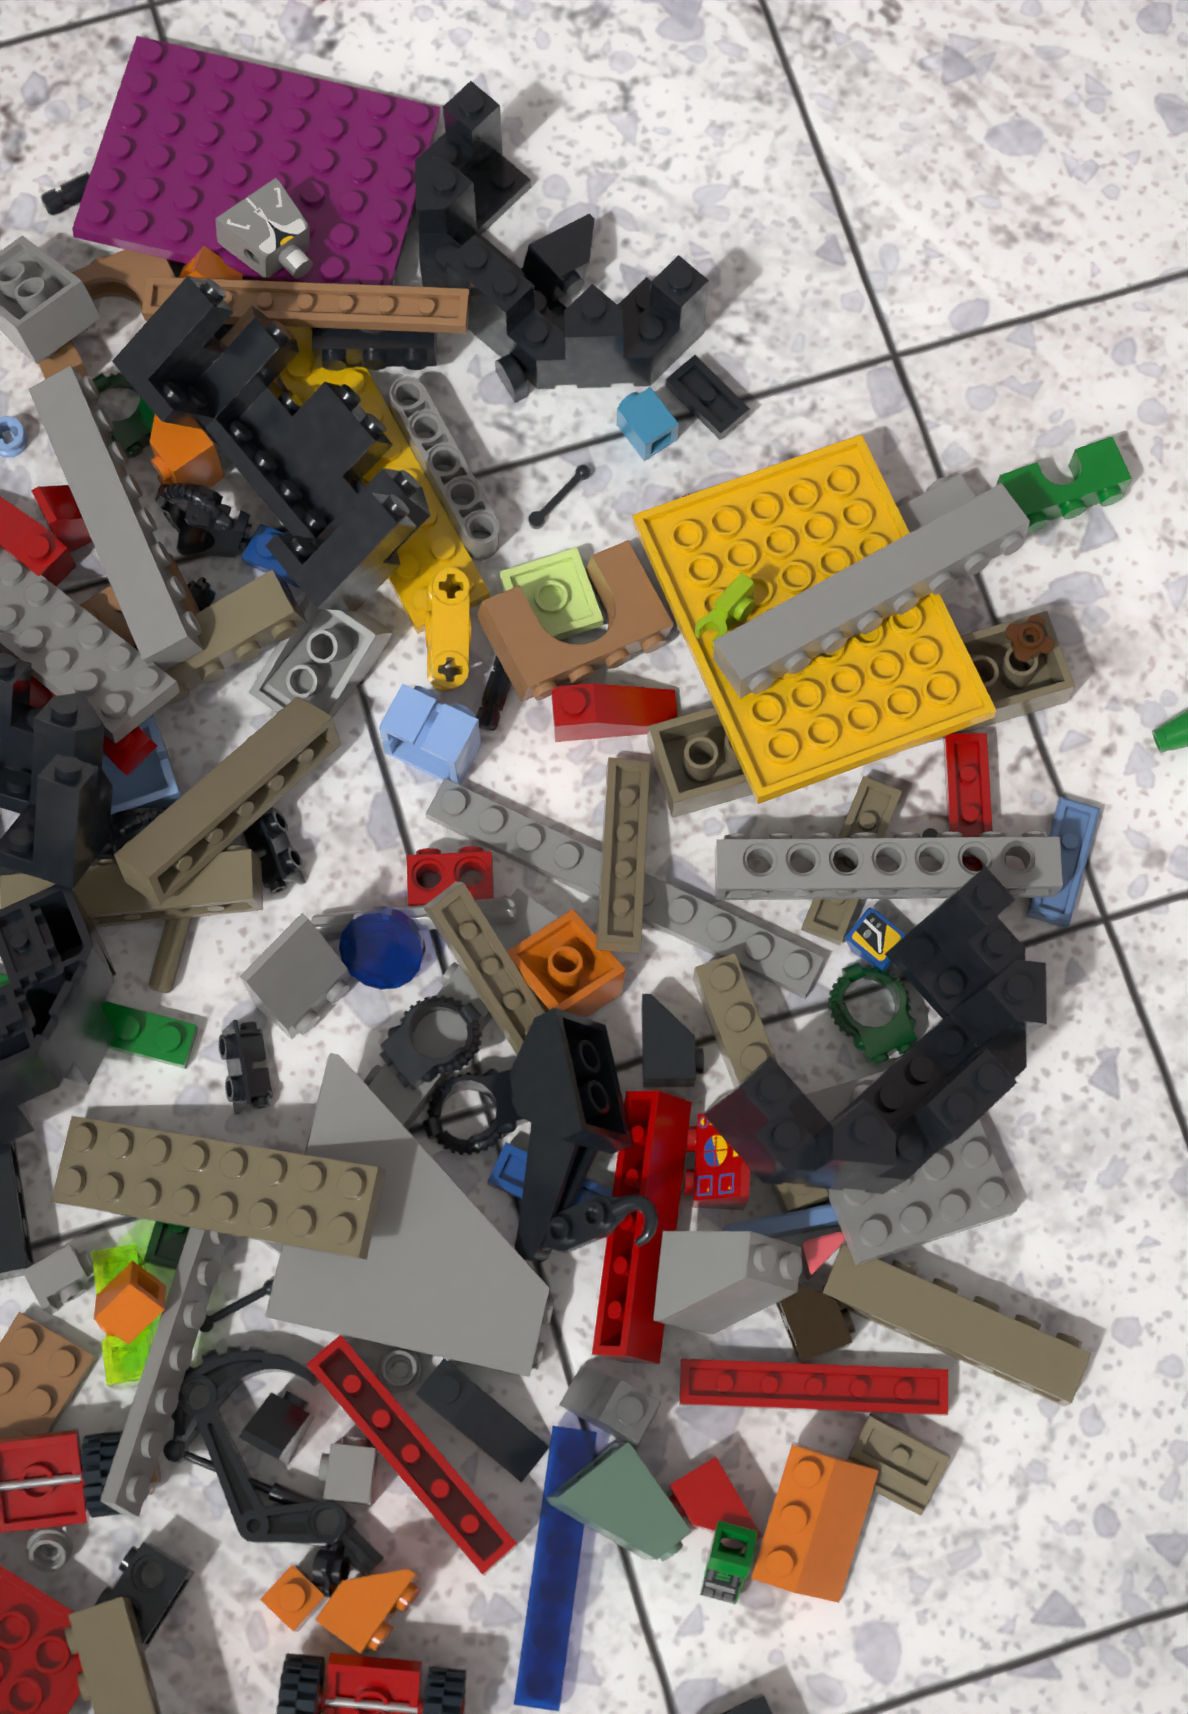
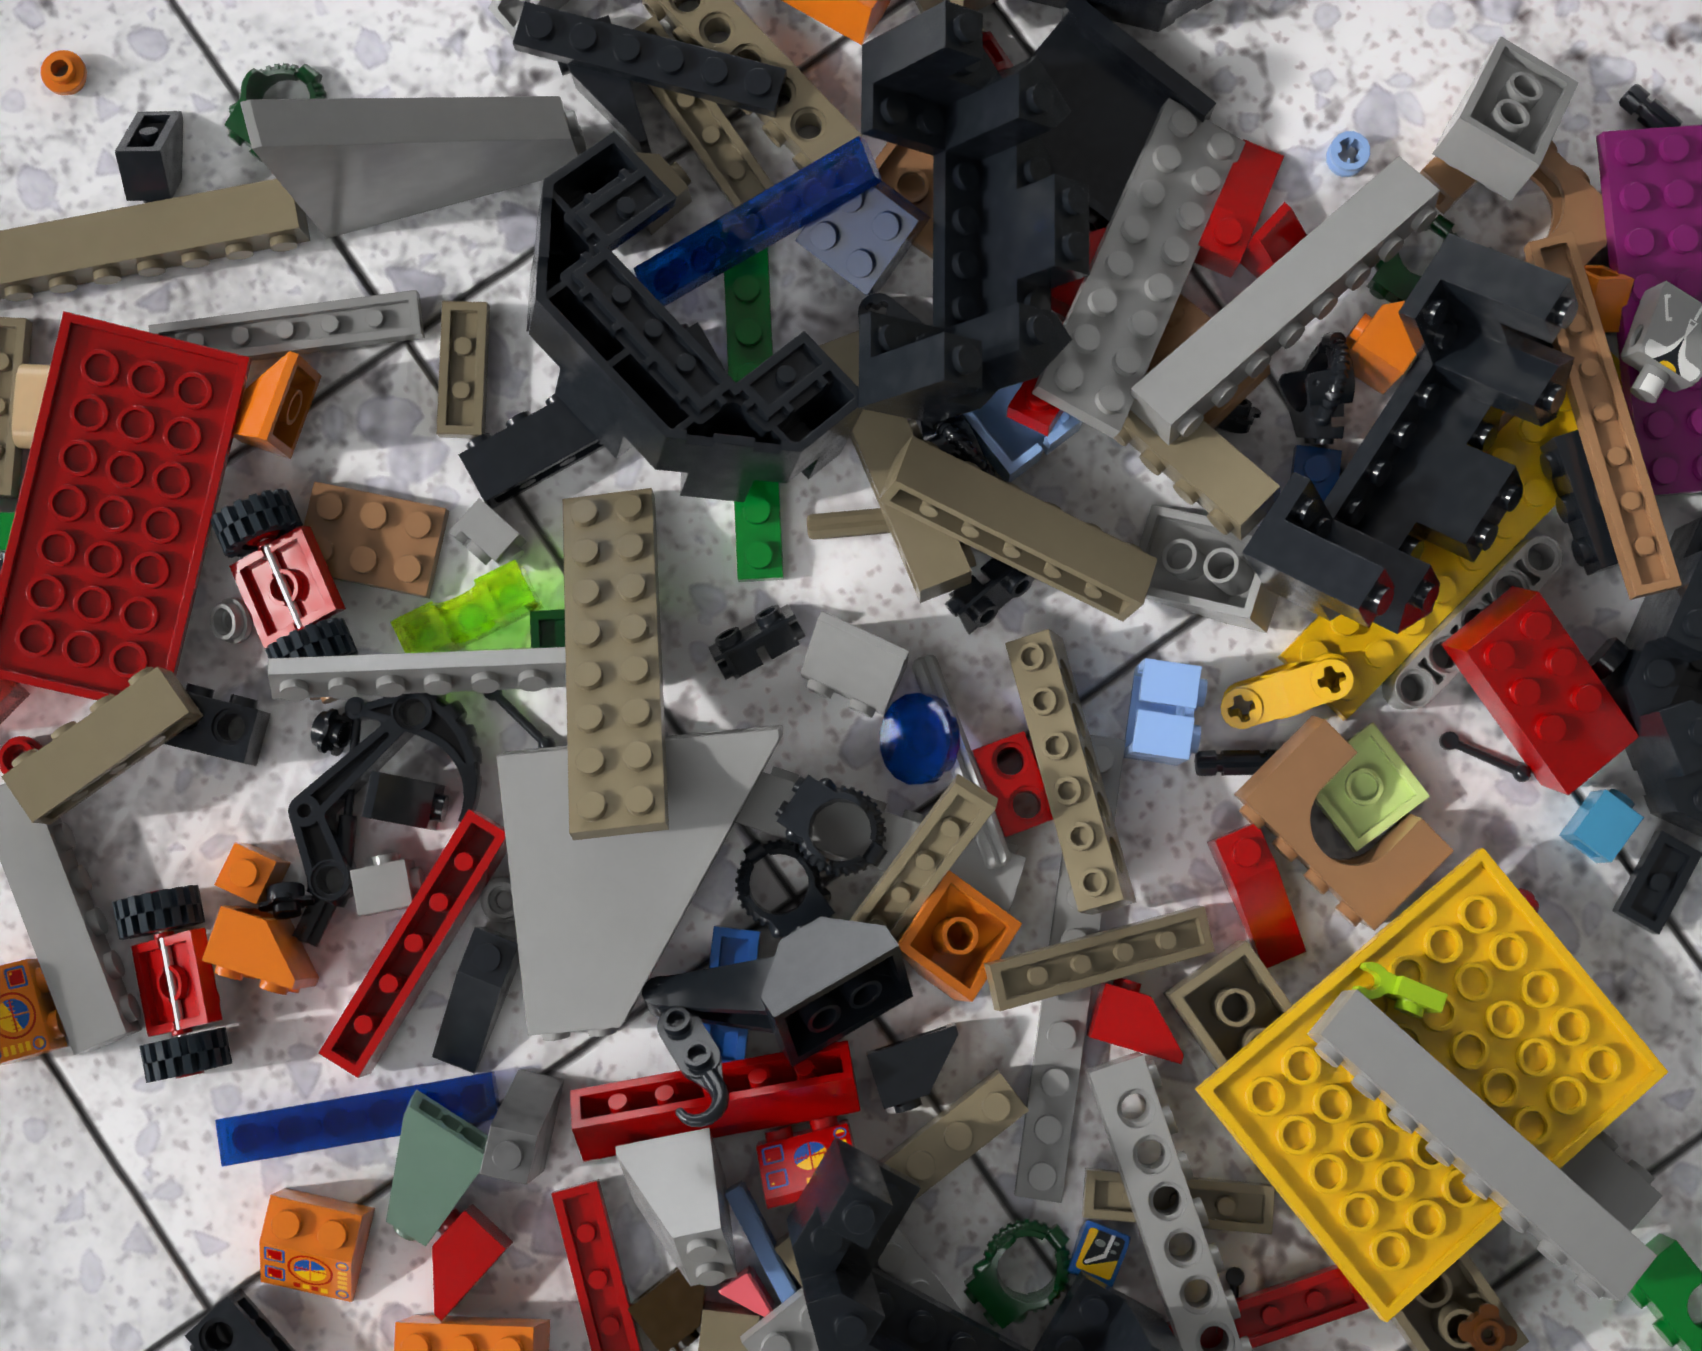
camera: 80 degrees right, 10 degrees up
orange brick [93,1260,167,1345] -> none
green leg [700,1521,758,1605] -> none
none -> orange slope [259,1188,375,1302]
none -> black plate [310,708,352,756]
none -> dark tan brick [1005,629,1136,915]
none -> red slope [1086,978,1184,1065]
none -> red brick [1441,586,1639,796]

